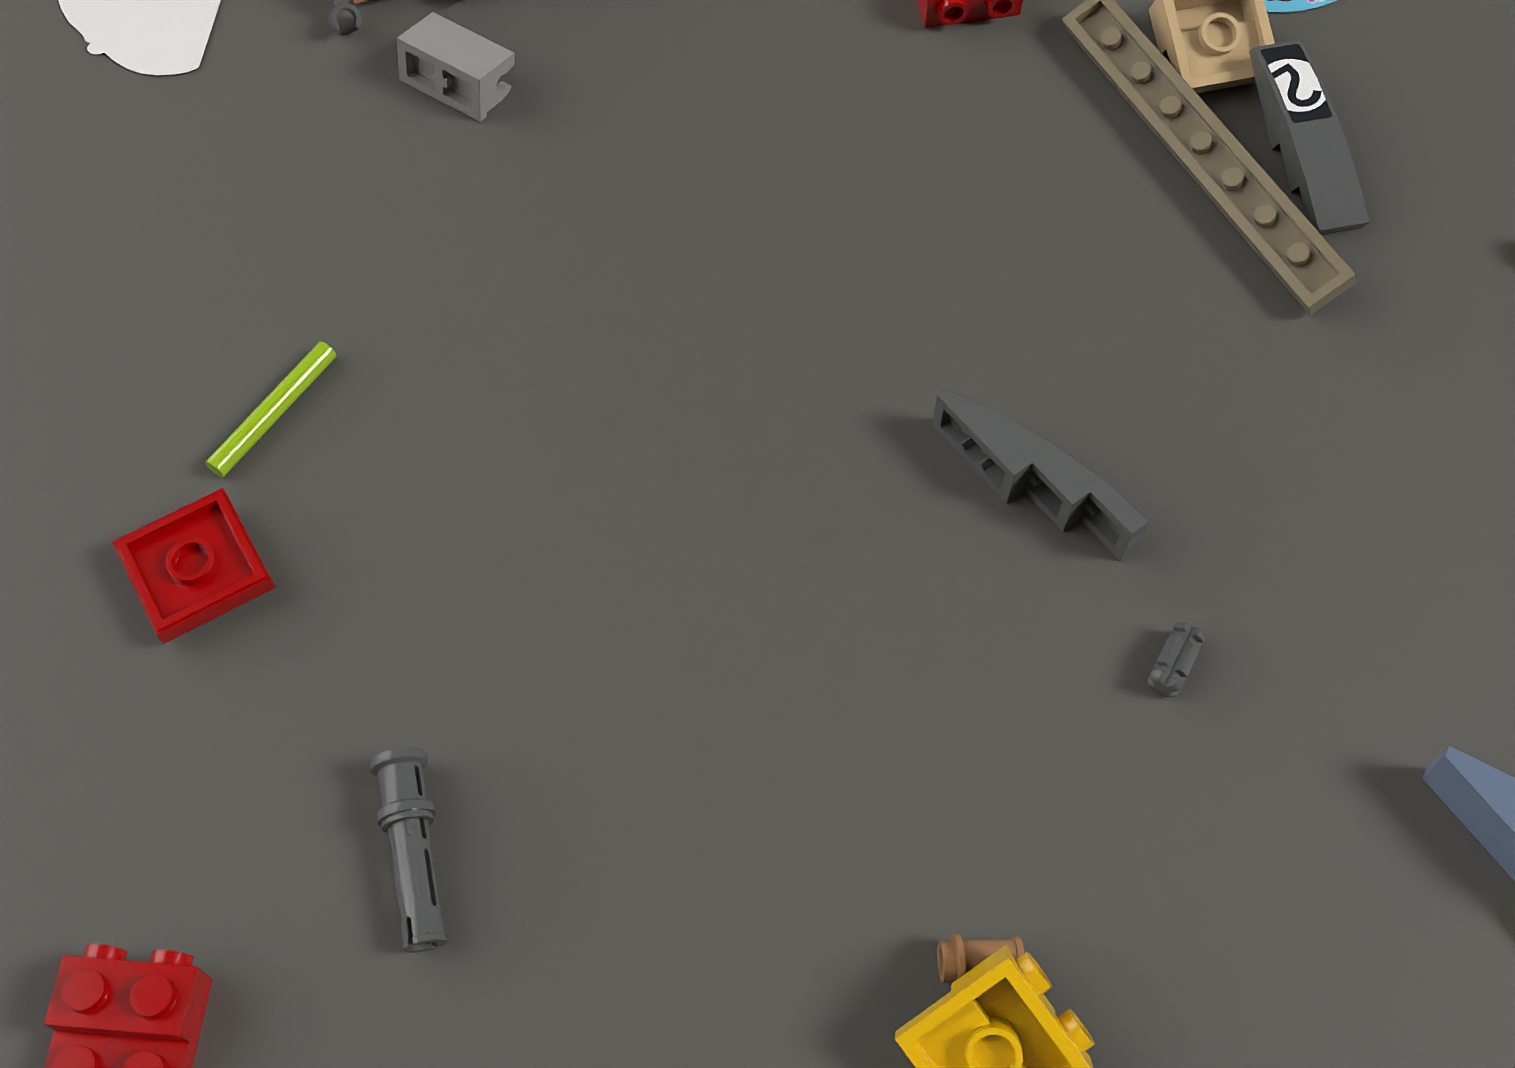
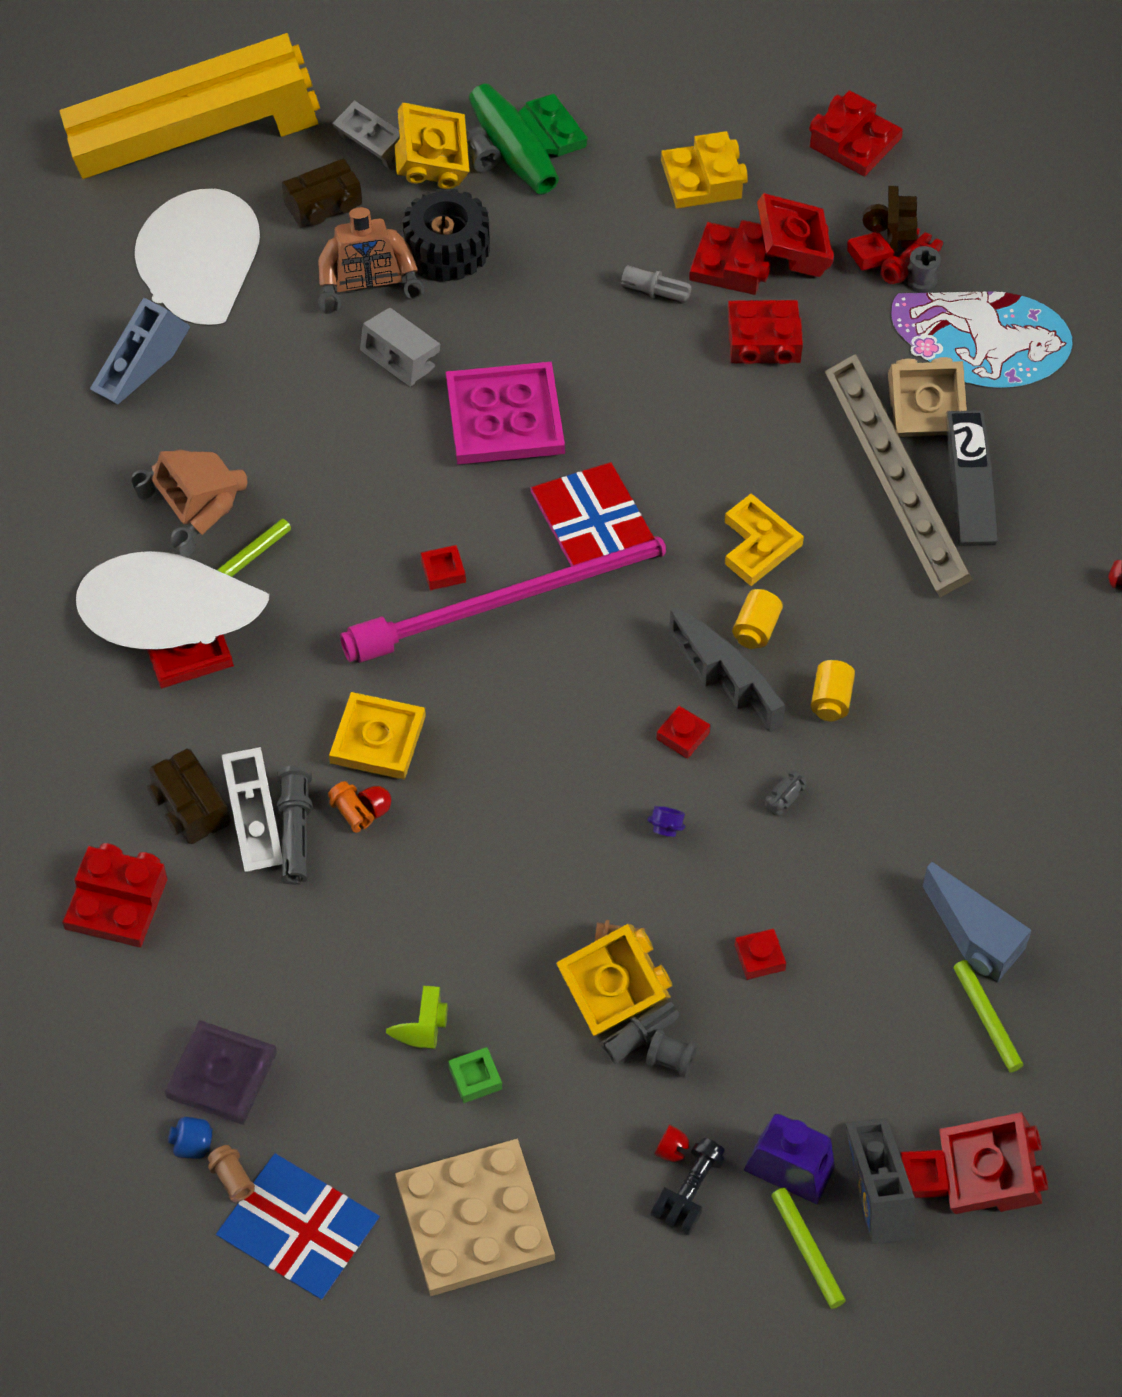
camera: 10 degrees right, 5 degrees down
none -> white sticker [76,551,269,649]
none -> sand blue slope [90,298,191,404]
none -> nougat torso [131,449,247,557]
none -> dark brown brick [147,748,231,844]
none -> white slope [222,747,283,872]
none -> orange pin [328,781,374,833]
none -> yellow plate [329,692,426,780]
none -> flag [340,462,666,663]
none -> red hinge [358,786,391,820]
none -> red plate [421,545,466,590]
none -> dark pink plate [446,361,565,465]
none -> dark purple plate [647,806,686,837]
none -> red plate [656,705,711,759]
none -> yellow plate [725,493,804,586]
none -> yellow brick [732,589,783,649]
none -> red plate [735,928,786,980]
none -> yellow brick [811,660,855,722]

